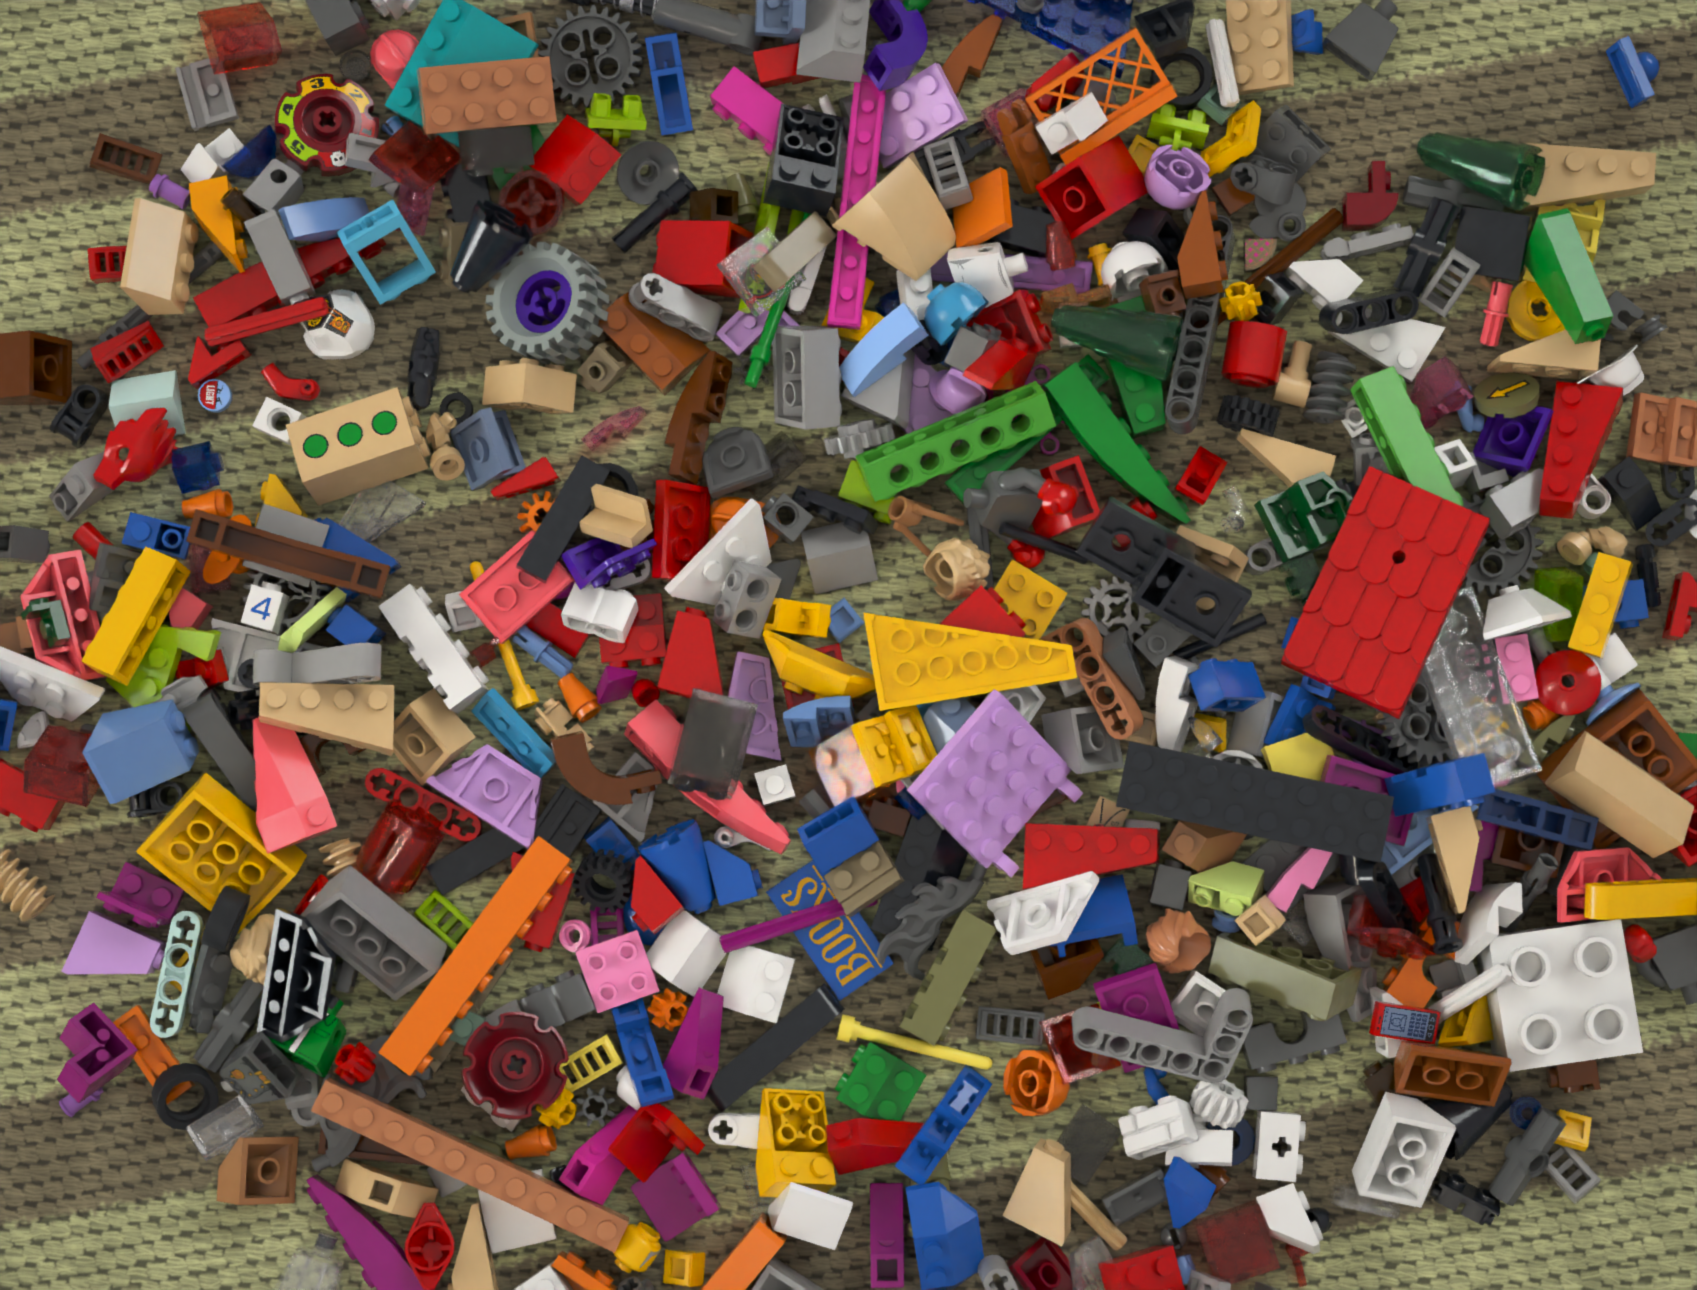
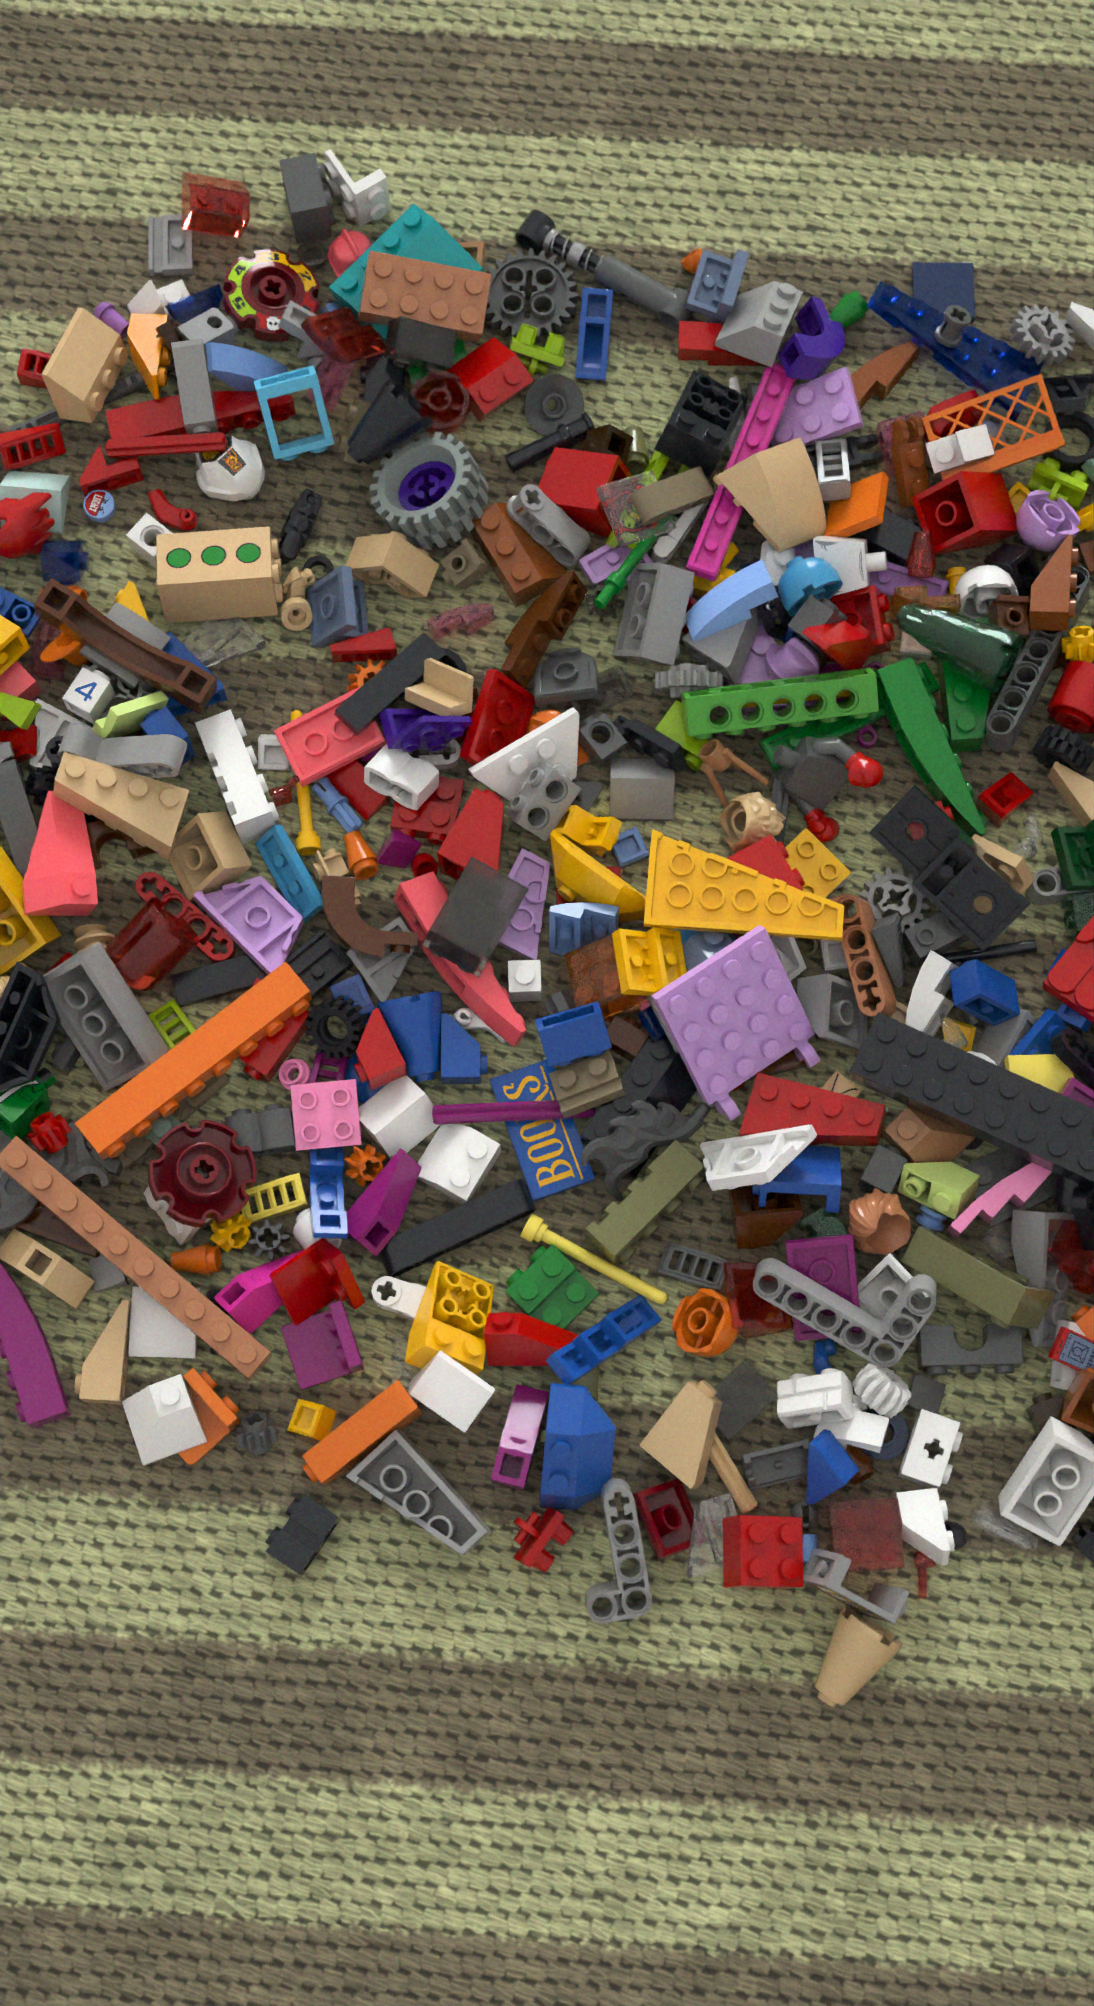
camera: 10 degrees right, 10 degrees down
reddish brown slope [90,133,162,185] -> none
red hat [405,1202,454,1290] -> none
yellow head [613,1222,661,1273] -> none
dark pink brick [710,66,783,156] -> none
black bar [999,522,1088,564] -> none
red slope [1031,455,1100,539] -> none
tan slope [1234,895,1286,946] -> none

